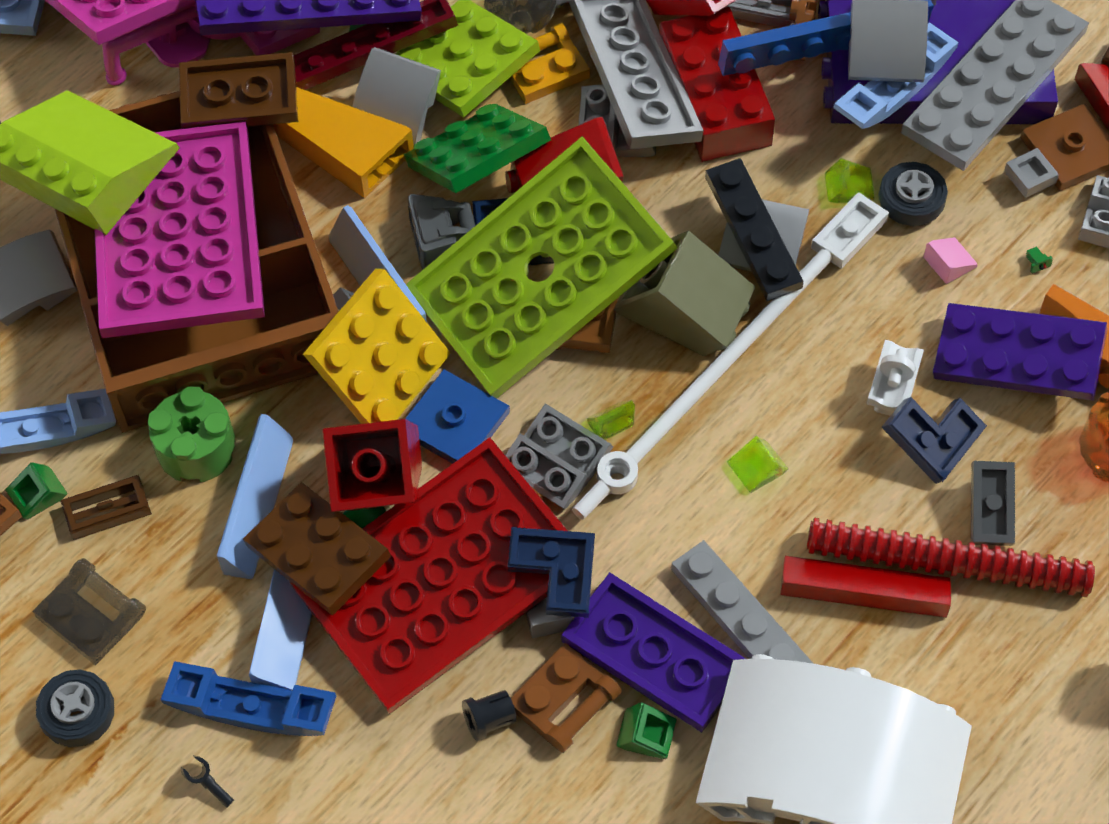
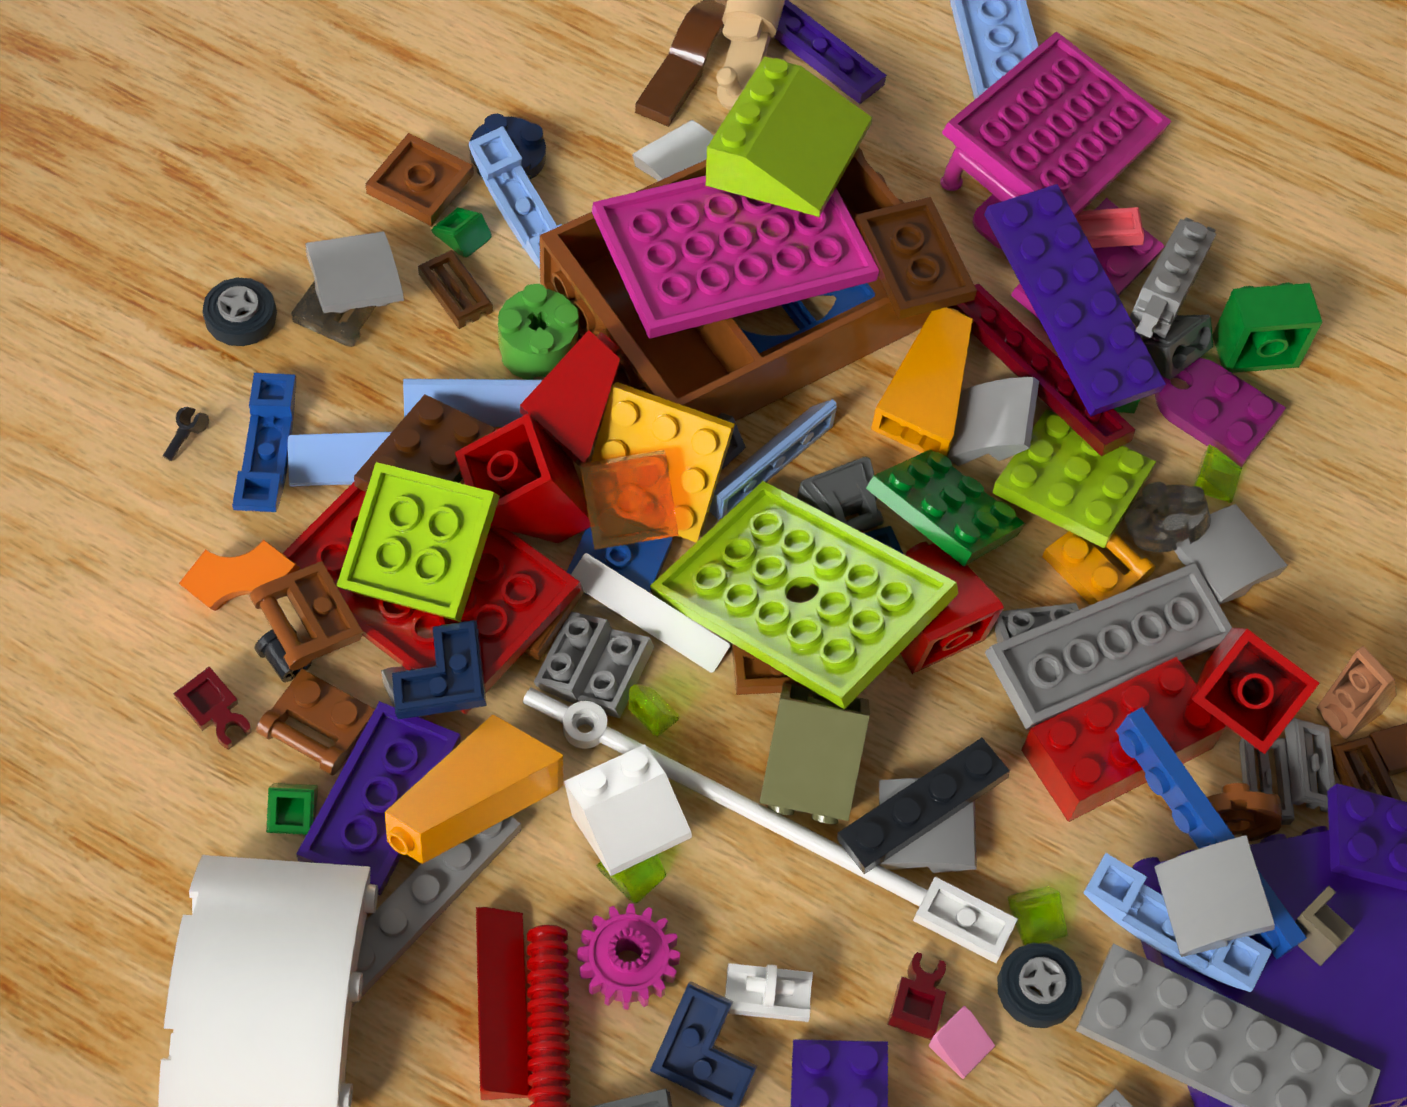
camera: 70 degrees right, 0 degrees up
none -> dark red plate [173,666,251,750]
none -> orange tile [179,540,300,611]
none -> dark orange plate [249,561,363,670]
none -> light grey slope [305,231,404,313]
none -> lime plate [337,462,500,622]
none -> light orange slope [385,714,563,864]
none -> red slope [520,330,620,468]
none -> white slope [564,744,692,876]
none -> white sticker [571,553,730,673]
none -> dark pink gear [577,903,680,1010]
none -> clear orange plate [580,450,679,550]
none -> dark red plate [887,952,946,1040]

